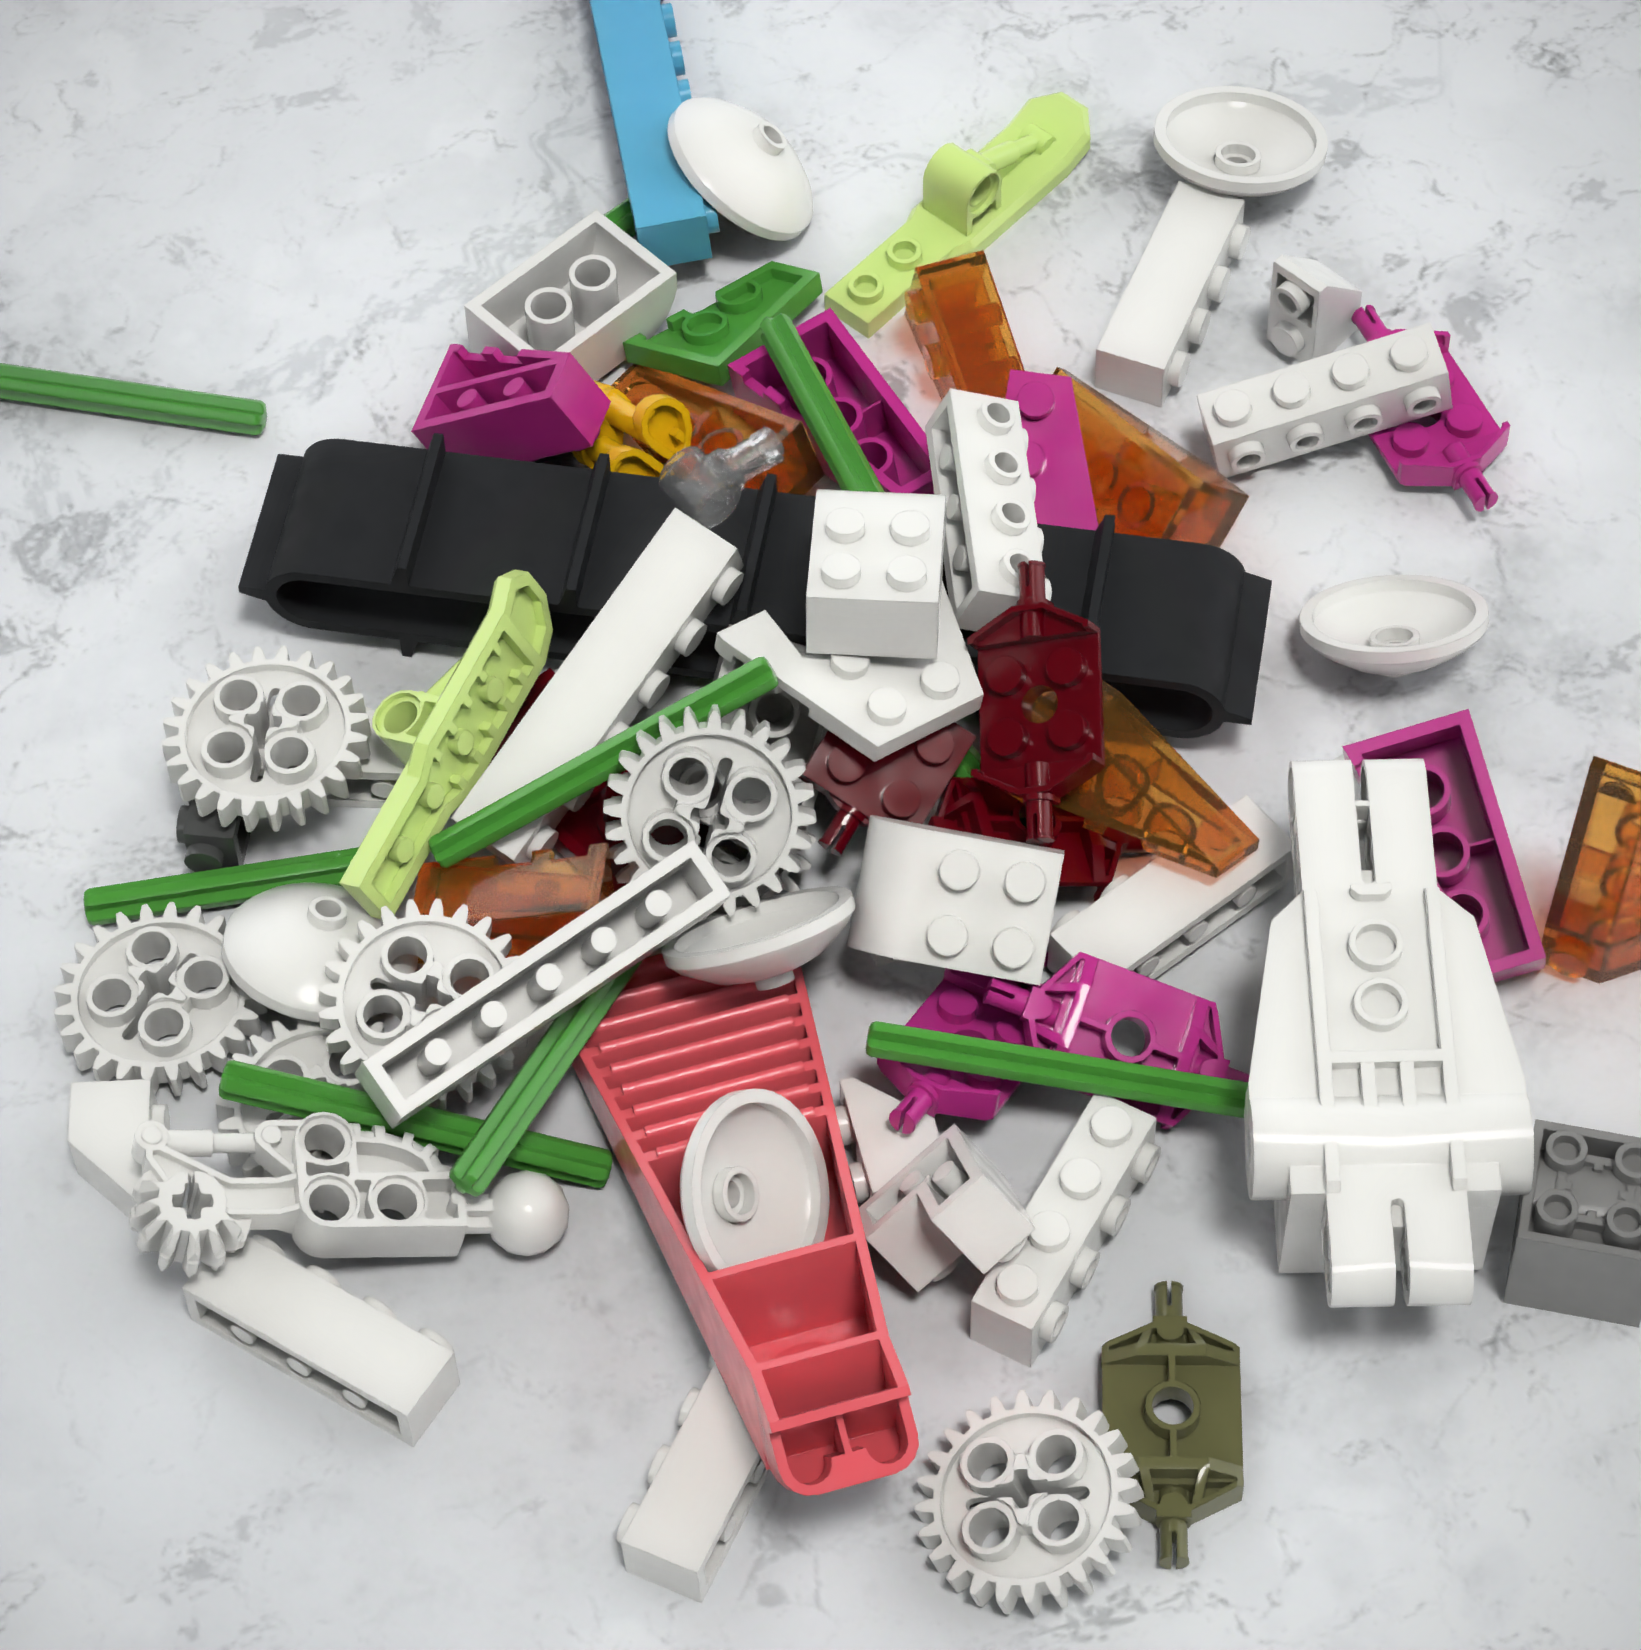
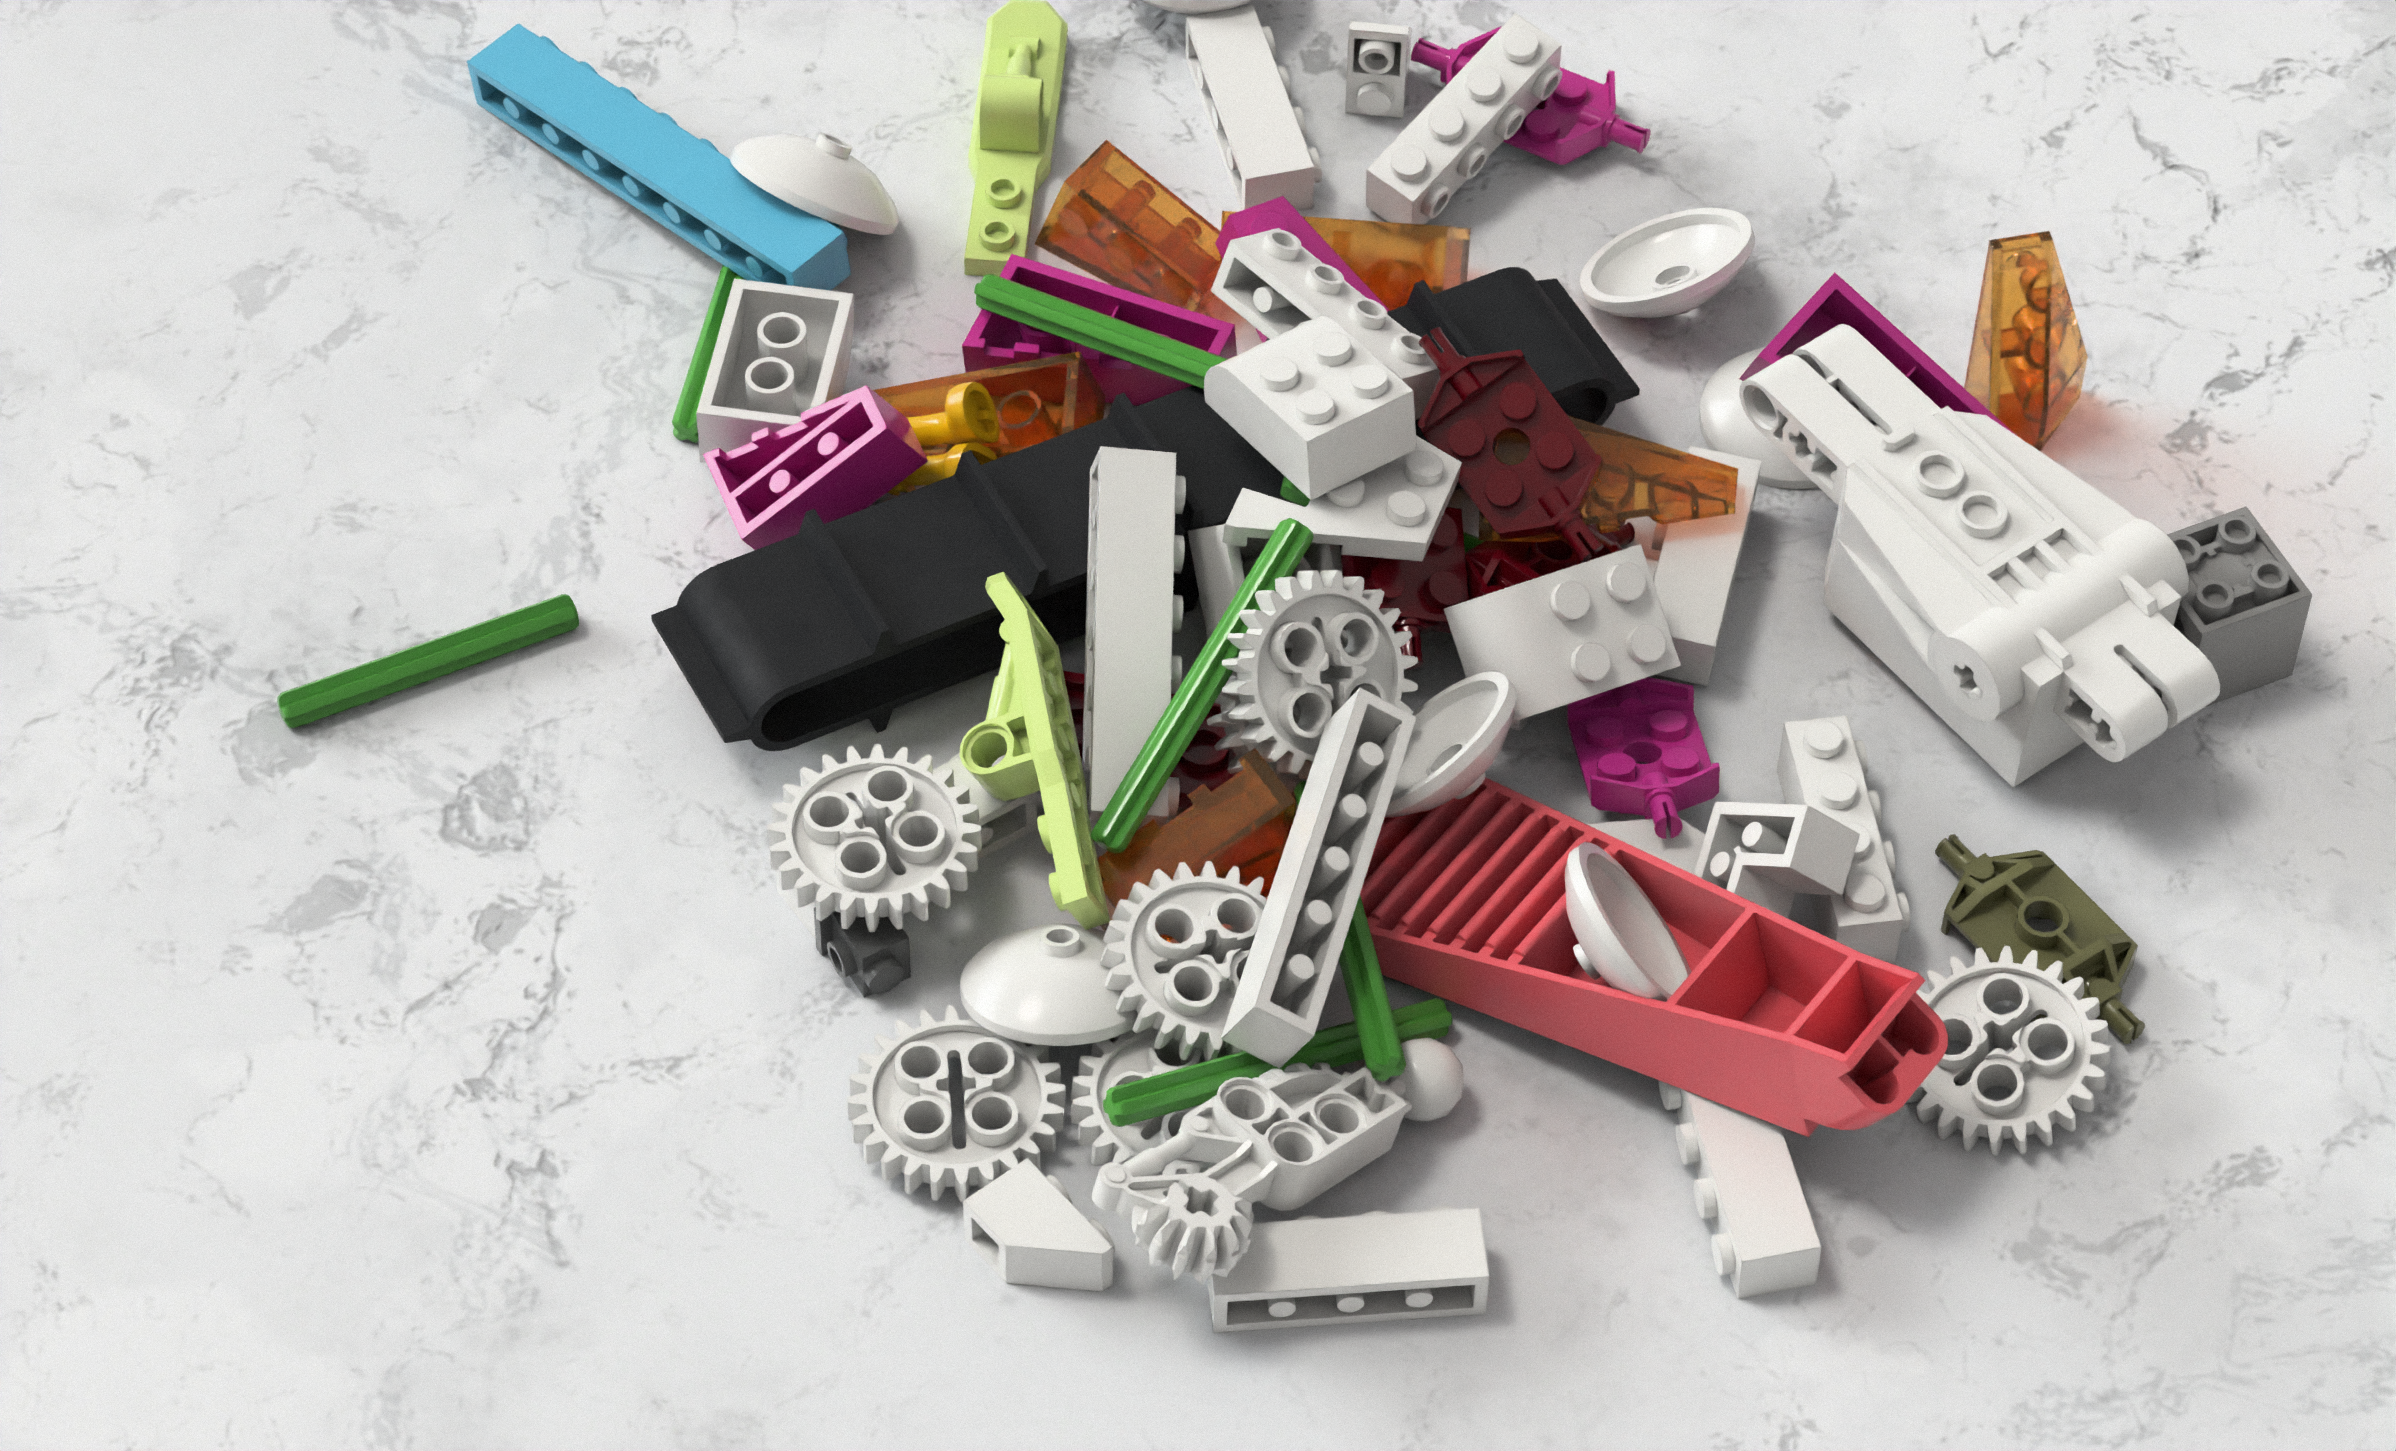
camera: 40 degrees left, 5 degrees down
bright green axle [83,847,359,926] -> none
bright green wing [623,261,823,386] -> none
clear pin [658,426,784,528] -> none
bright green axle [865,1021,1248,1118] -> none
dark pink plate [982,952,1249,1130] -> none

